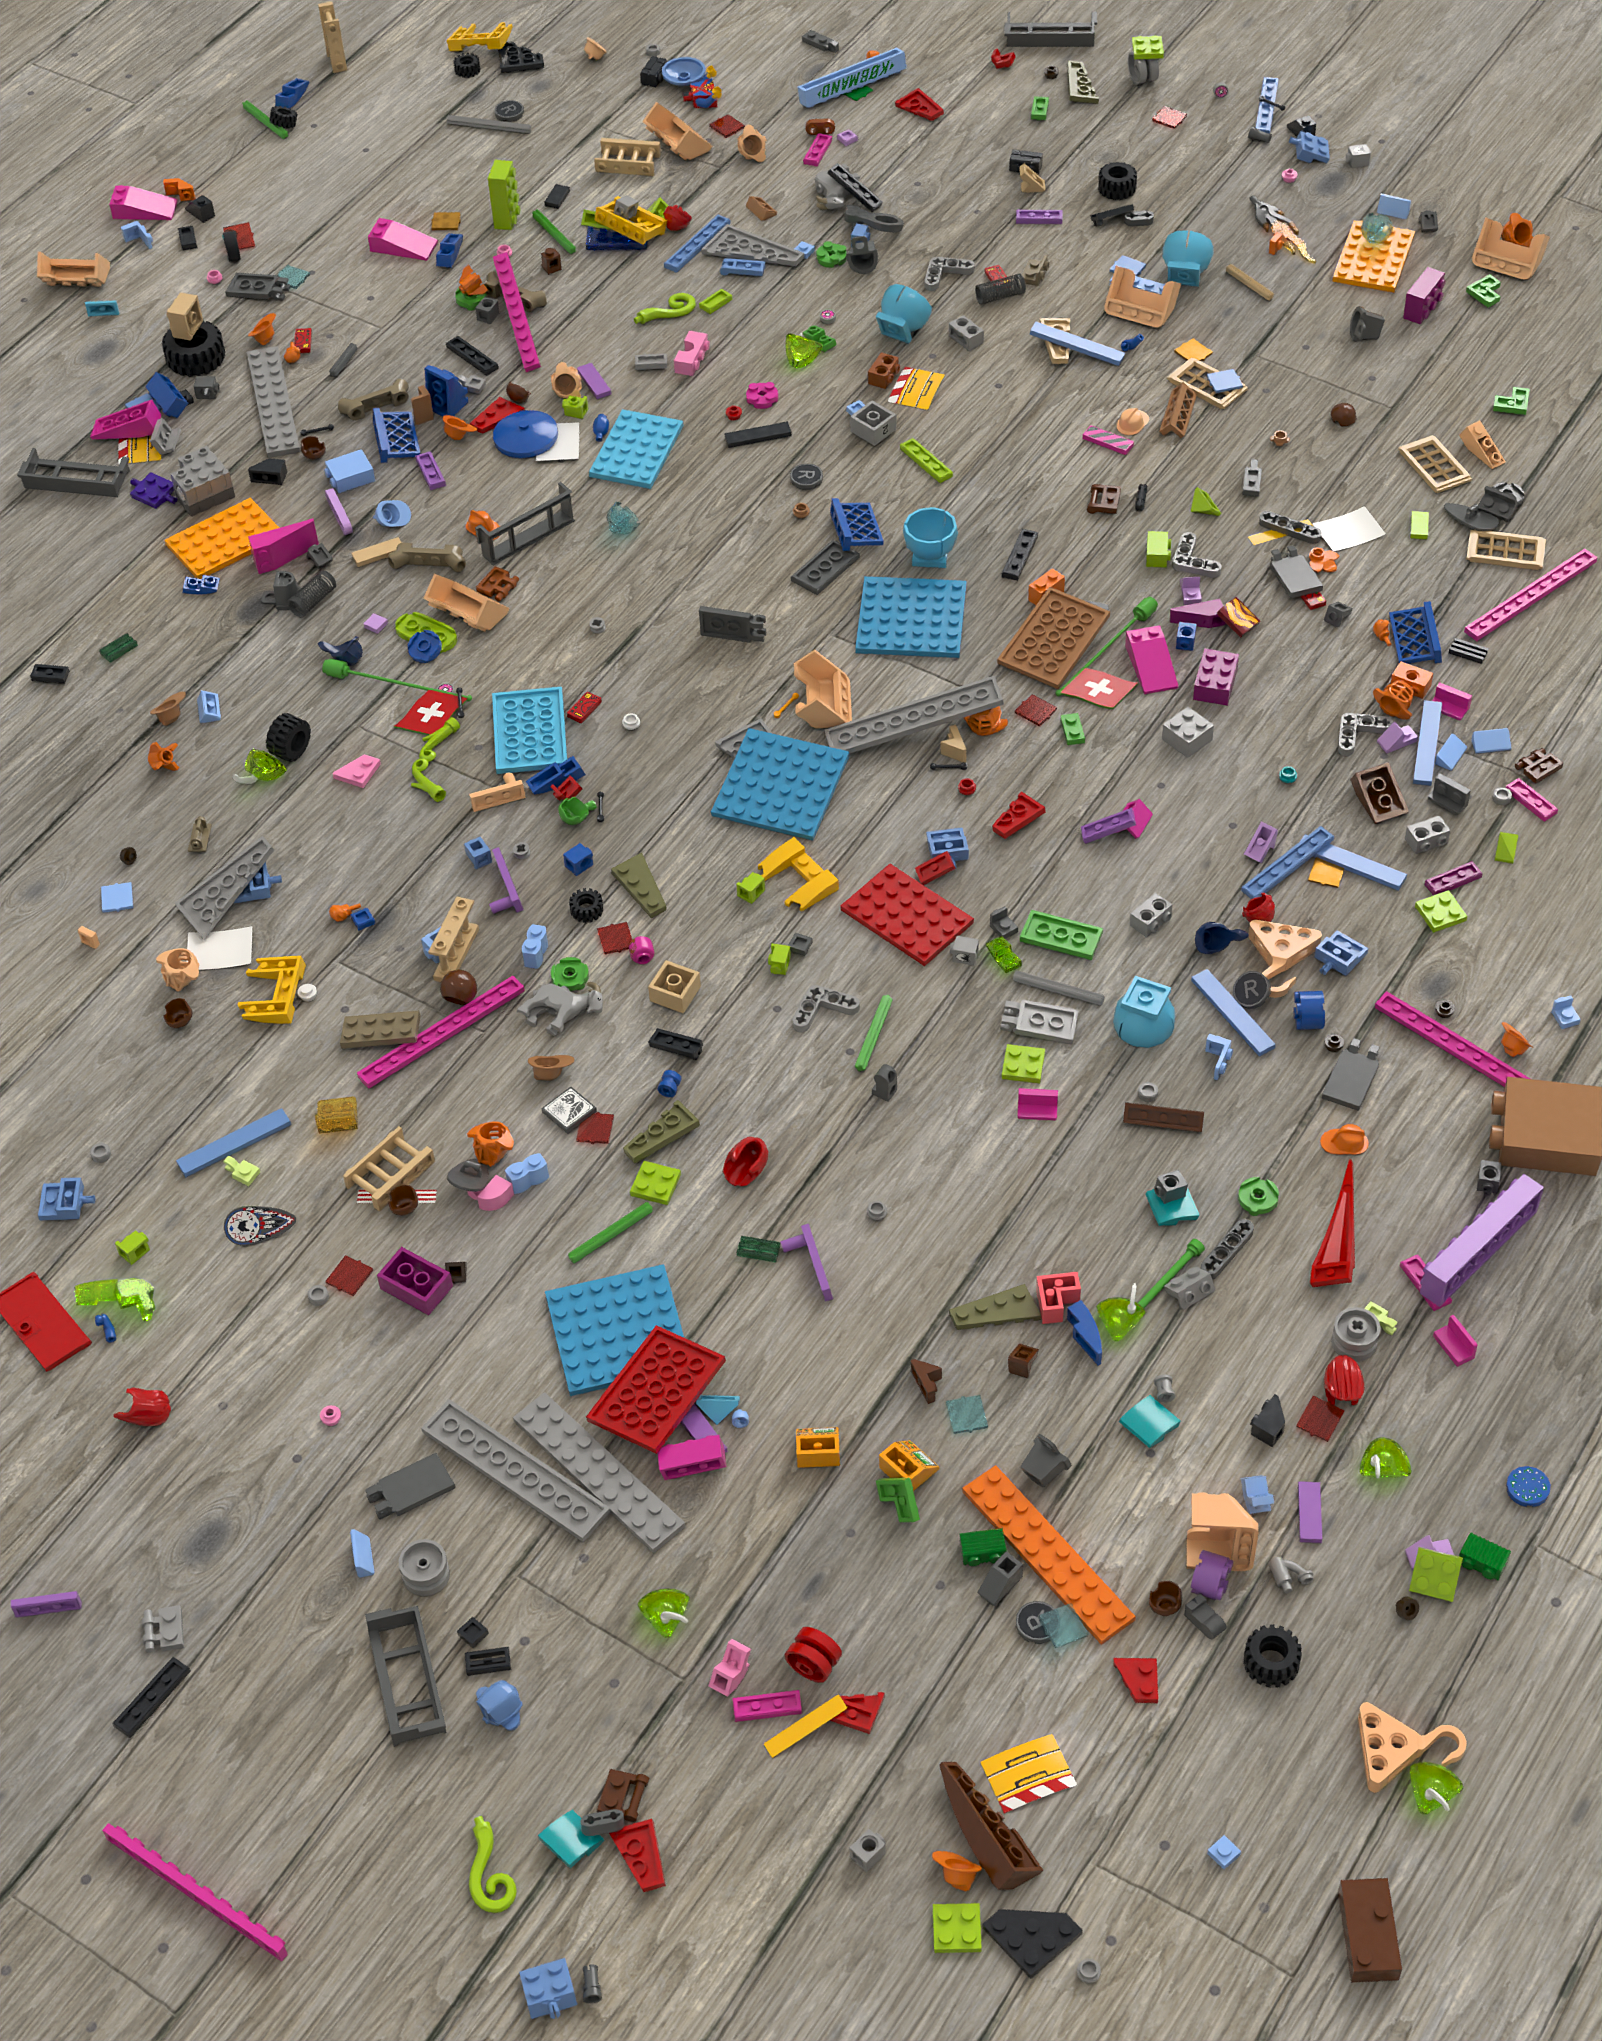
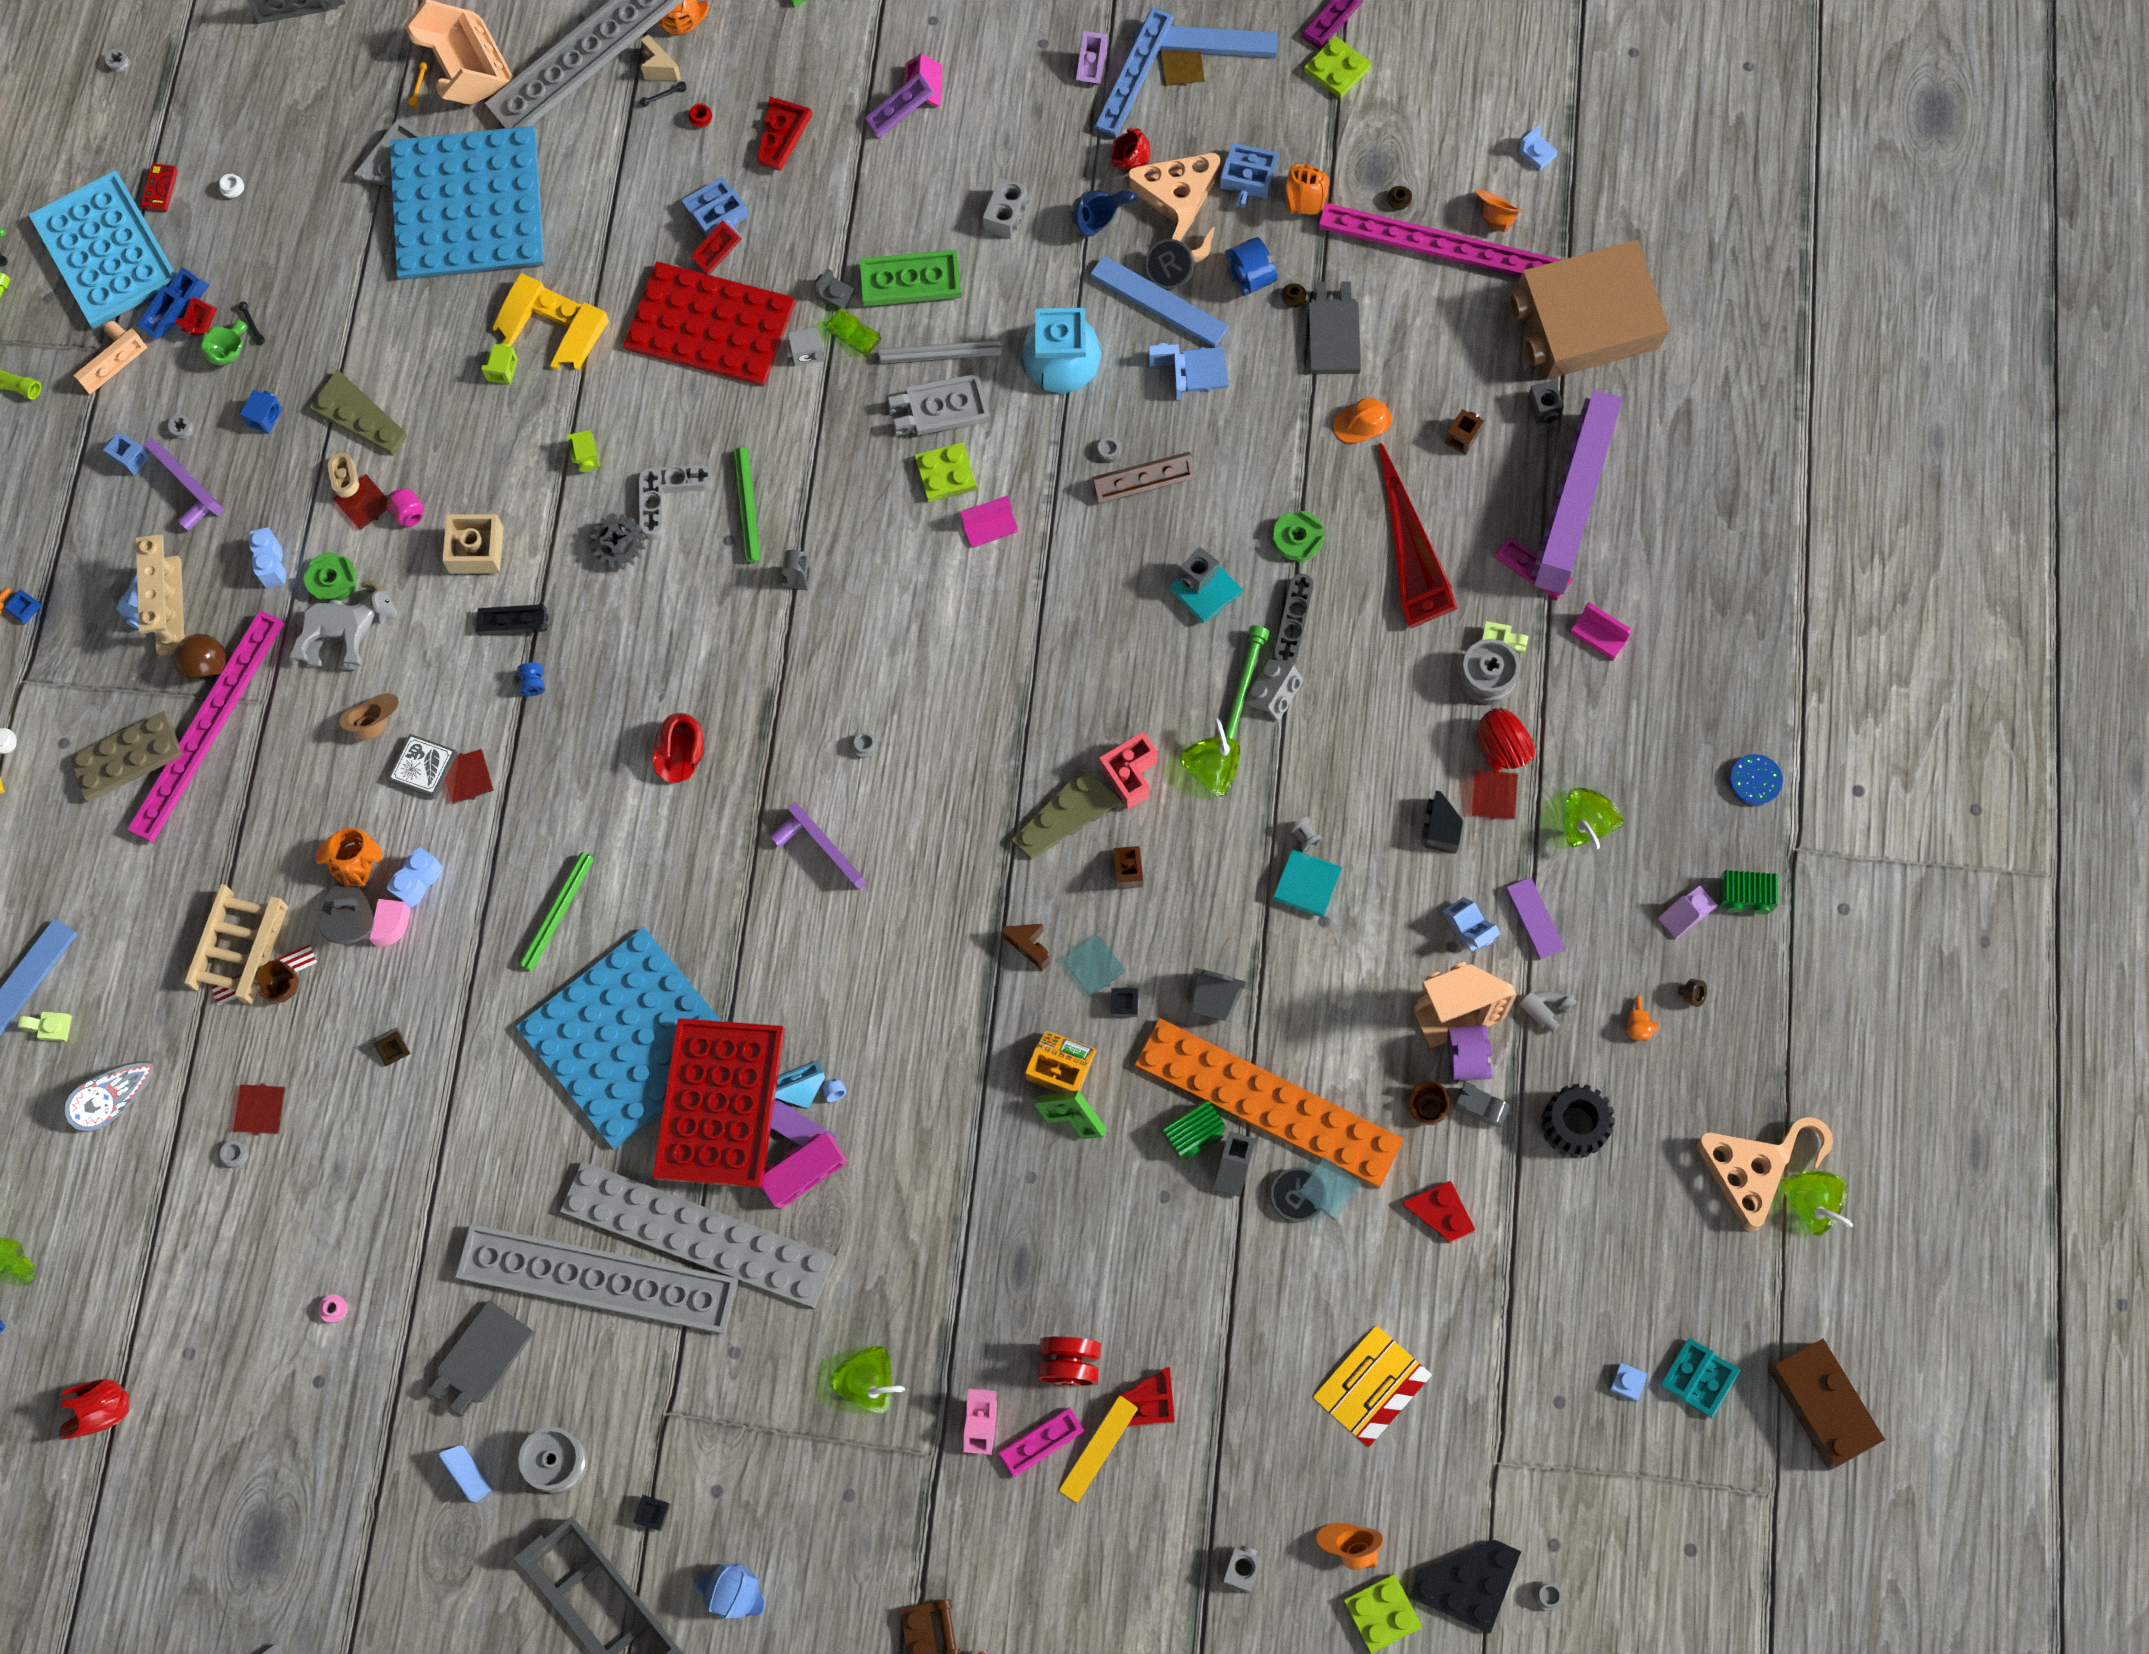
camera: 25 degrees left, 20 degrees up
clear yellow bracket [315,1096,358,1134] -> none
magenta brick [377,1247,453,1315] -> none
black tile [465,1647,511,1676] -> none
black tyre [569,888,604,923] -> none
olive wing [623,1100,700,1164] -> none
lime plate [630,1161,681,1205] -> none
clear green tile [736,1236,781,1262] -> none
dark grey plate [788,933,813,956] -> none
light orange slope [796,1427,840,1468] -> none
reddish brown wedge [939,1762,1043,1890] -> none
blue slope [1067,1300,1102,1366] -> none
lime plate [1409,1547,1463,1602] -> none
none -> tan plate [327,453,359,498]
none -> dark grey gear [590,514,646,570]
none -> black plate [1111,988,1138,1017]
none -> medium blue piece [1183,347,1229,392]
none -> orange piece [1285,164,1329,215]
none -> reddish brown brick [1445,409,1484,455]
none -> orange piece [1627,996,1658,1041]
none -> teal slope [1661,1338,1740,1419]

